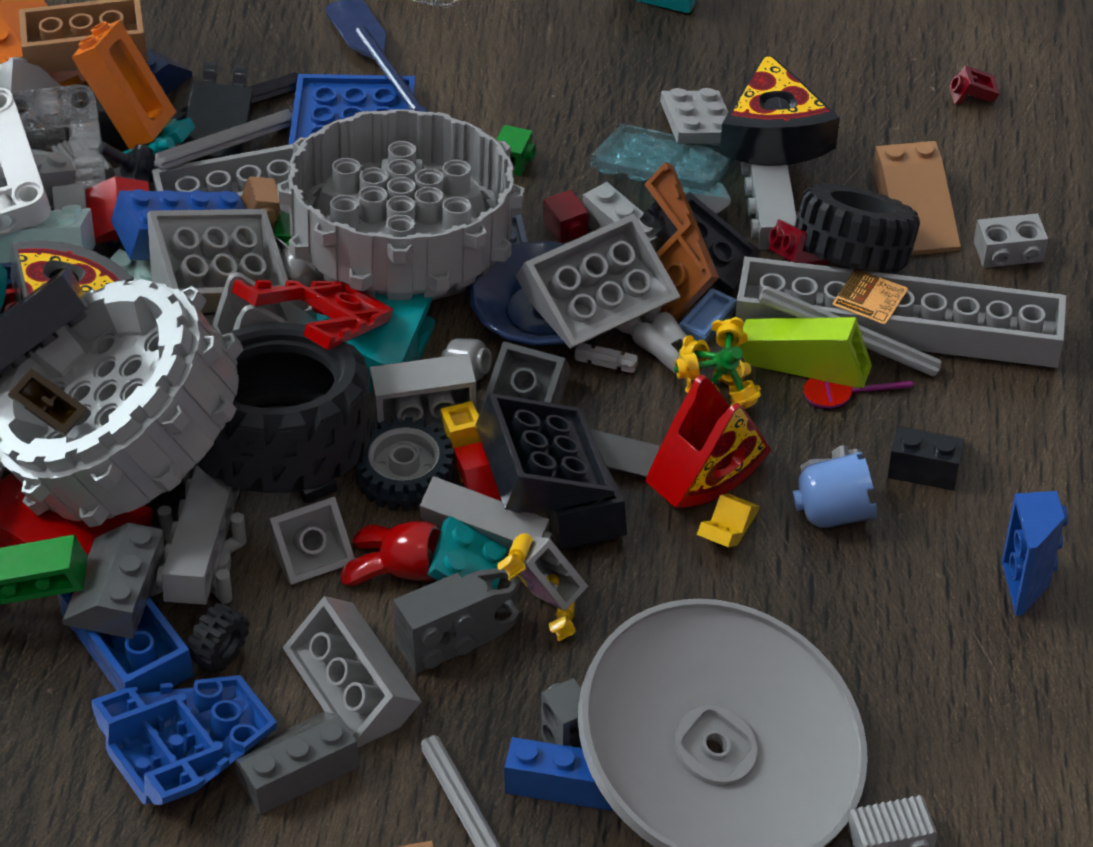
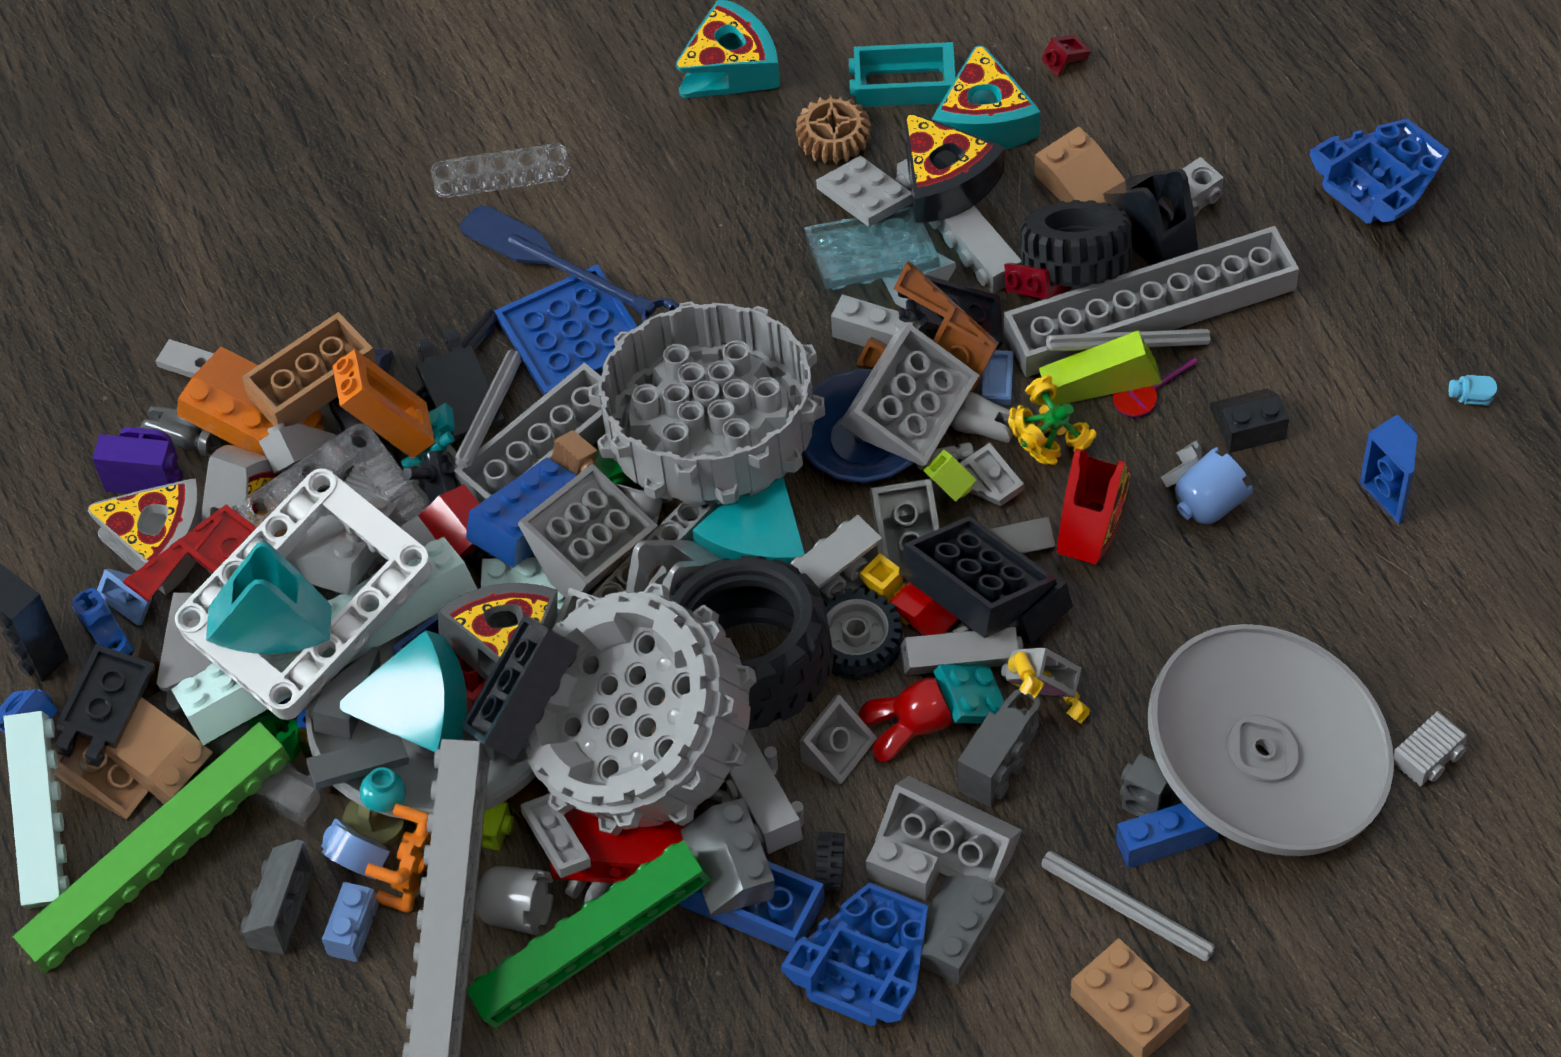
camera: 25 degrees left, 10 degrees up
dark brown slope [8,368,88,437] -> none
red wing [232,280,394,350] -> none
light grey head [441,338,492,381] -> none
green brick [496,125,536,176] -> none
dark red brick [543,190,588,243] -> none
yellow slope [697,494,760,547] -> none
clear orange sticker [832,269,908,324] -> none
none -> medium nougat gear [796,95,871,165]
none -> teal piece [849,42,955,107]
none -> light grey brick [866,834,939,901]
none -> lime brick [923,449,976,502]
none -> piece [932,46,1041,150]
none -> light grey wing [960,442,1025,506]
none -> black piece [1103,168,1198,265]

